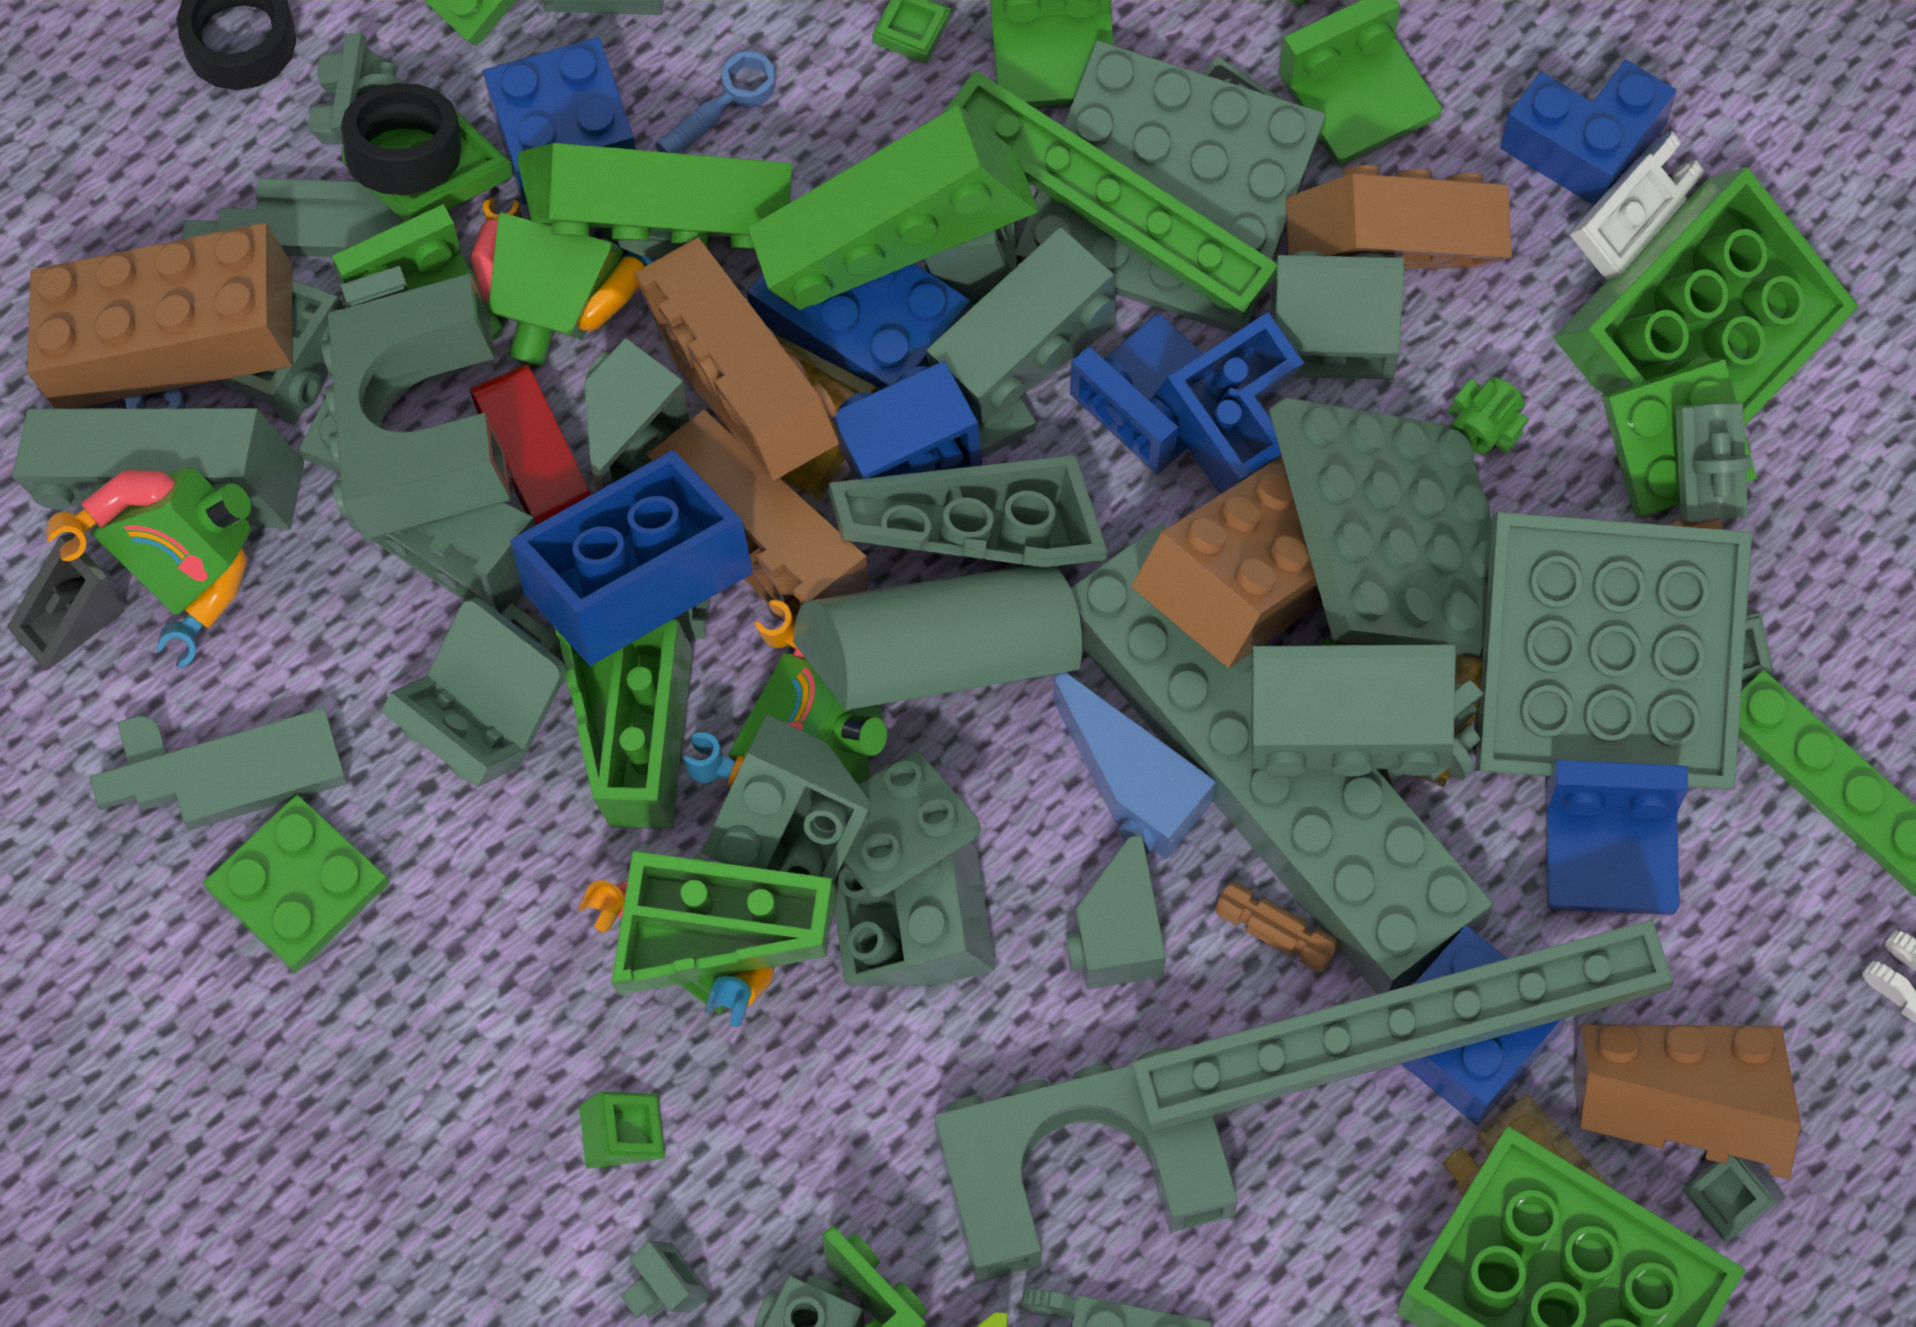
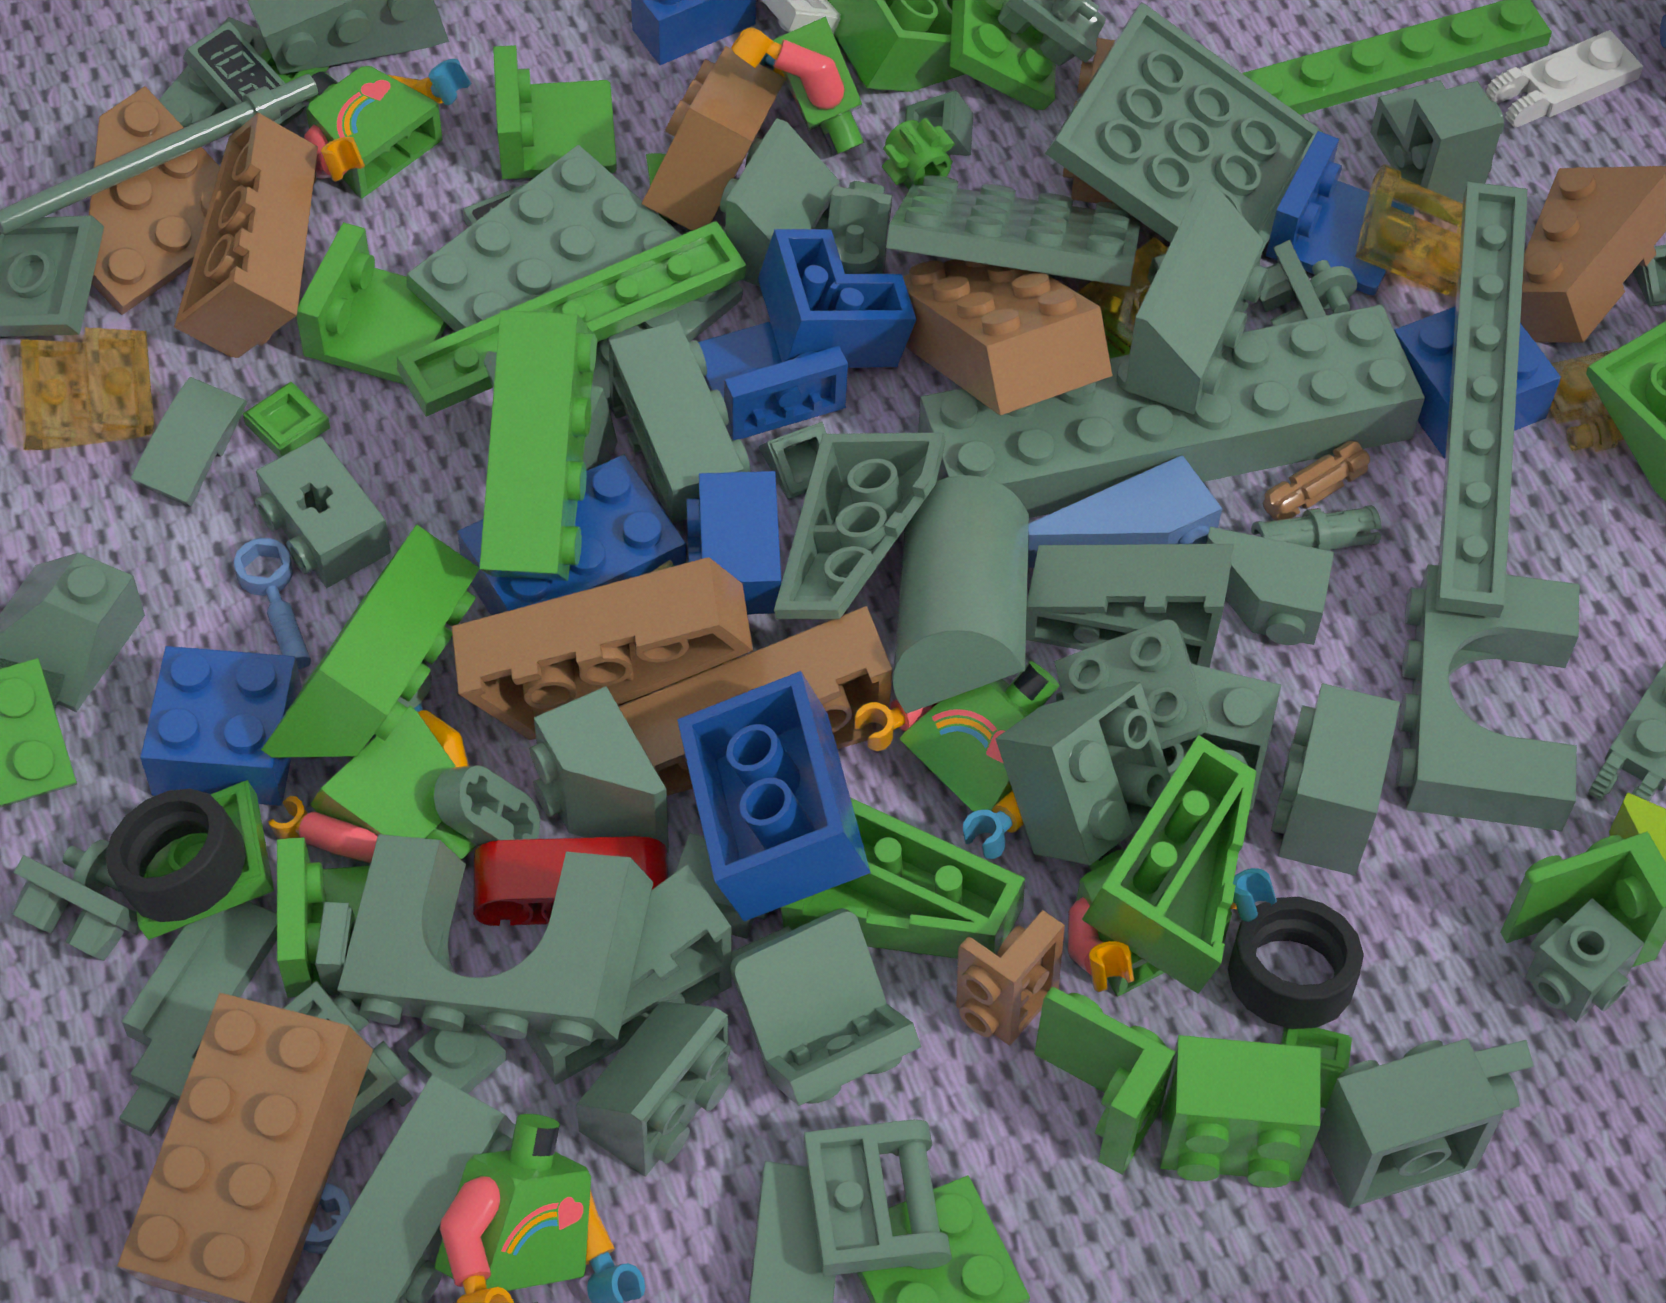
camera: 70 degrees left, 10 degrees down
none -> sand green brick [255,436,391,588]
none -> sand green beam [434,765,540,846]
none -> sand green slope [576,1001,731,1177]
none -> torso [731,16,865,156]
none -> sand green slope [759,422,827,499]
none -> sand green plate [803,1119,952,1277]
none -> sand green hips [828,181,893,274]
none -> sand green slope [905,90,973,156]
none -> medium nougat bracket [956,910,1065,1046]
none -> sand green wedge [1026,544,1234,668]
none -> bright green bracket [1034,987,1176,1175]
none -> bright green brick [1160,1035,1321,1188]
none -> black tyre [1228,897,1364,1029]
none -> sand green pin [1251,505,1382,551]
none -> sand green hips [1259,240,1357,326]
none -> sand green brick [1271,683,1400,876]
none -> sand green brick [1317,1038,1504,1209]
none -> clear yellow plate [1355,164,1463,297]
none -> sand green brick [1370,80,1504,214]

